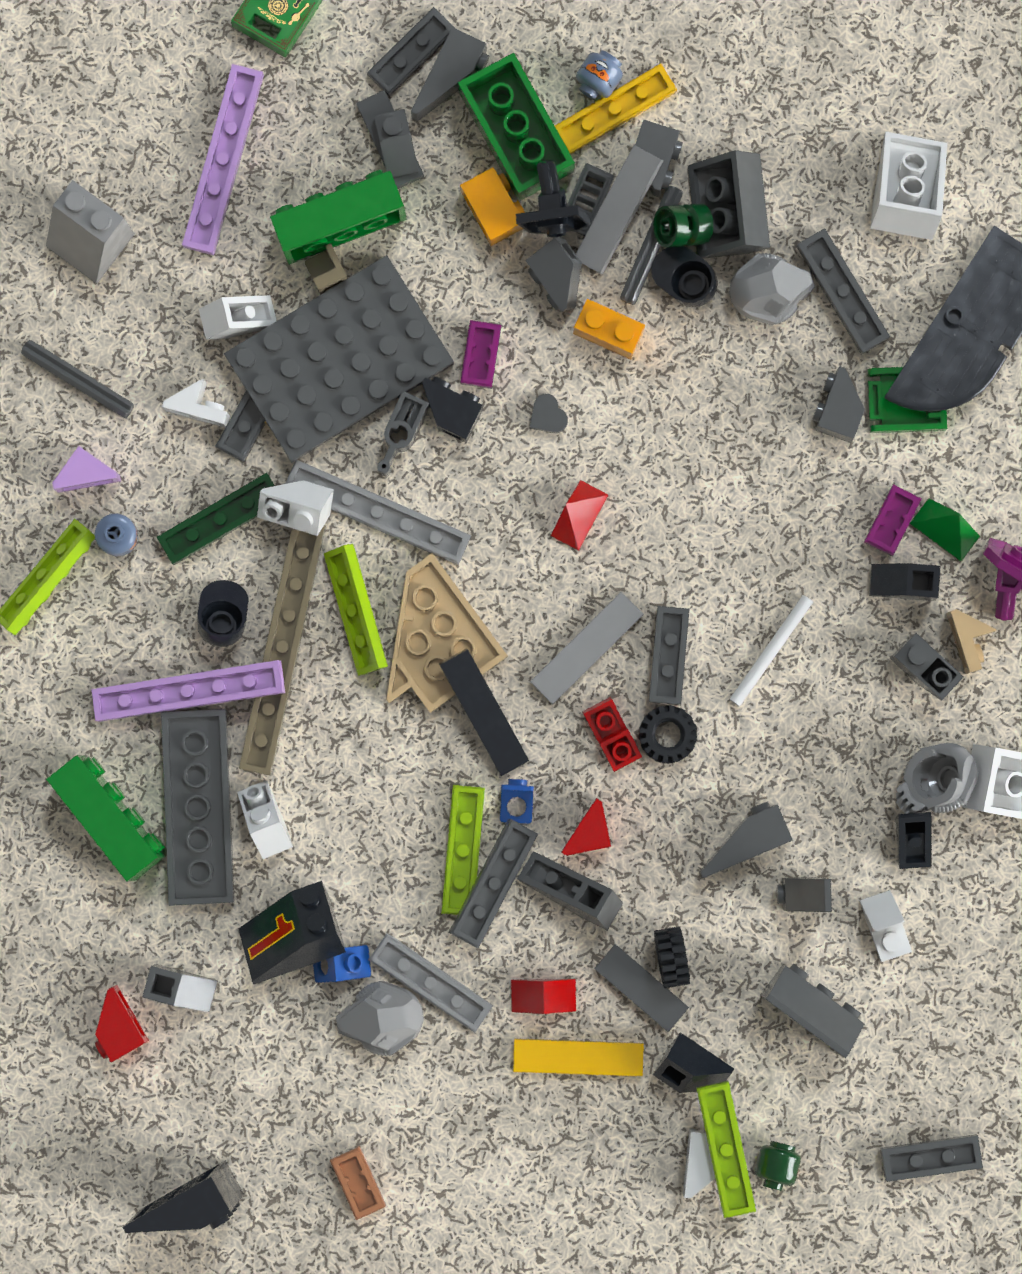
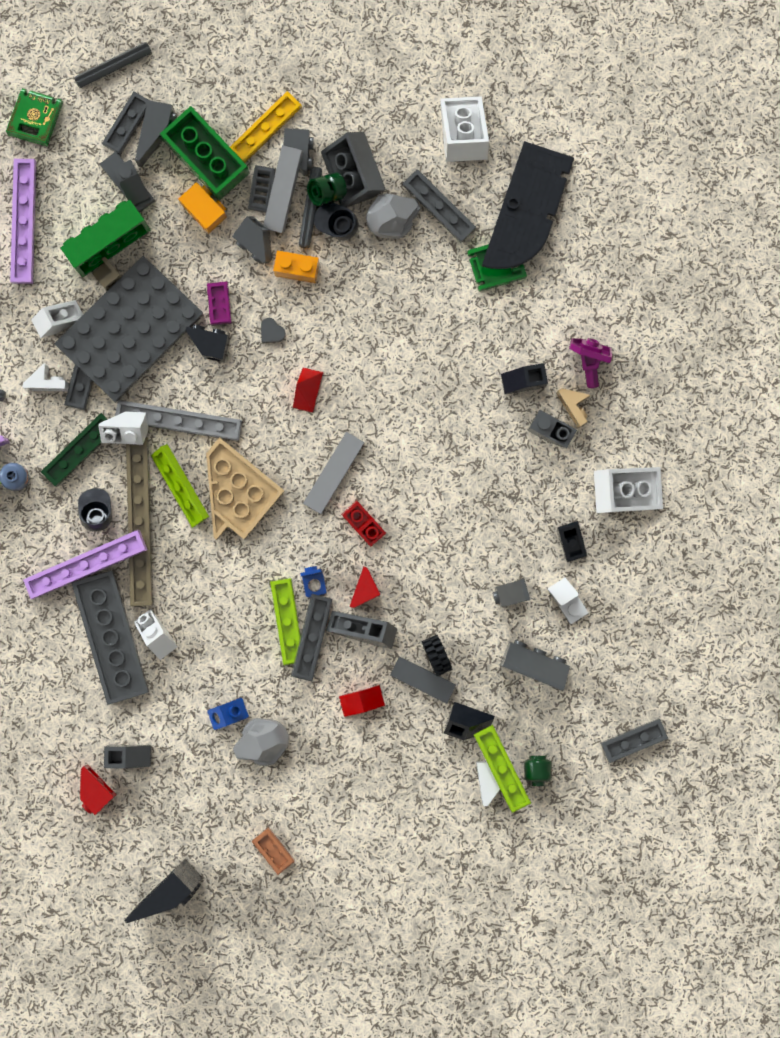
camera: 20 degrees left, 0 degrees up
green brick [46,755,166,882] -> none
black slope [238,881,346,984] -> none
light grey tile [369,933,493,1033] -> none
dark grey piece [378,391,430,478] -> none
black tile [439,648,529,776] -> none
yellow tile [513,1038,644,1076] -> none
black piece [516,160,591,237] -> none
sand blue head [576,50,623,100] -> none
black tyre [639,705,698,764] -> none
dark grey plate [649,606,690,705] -> none
dark grey slope [699,801,793,878] -> none
white bar [730,595,813,706] -> none
dark grey slope [812,366,865,443] -> none
magenta plate [864,484,922,556] -> none
light grey helmet [896,743,978,814] -> none
green slope [909,498,980,562] -> none

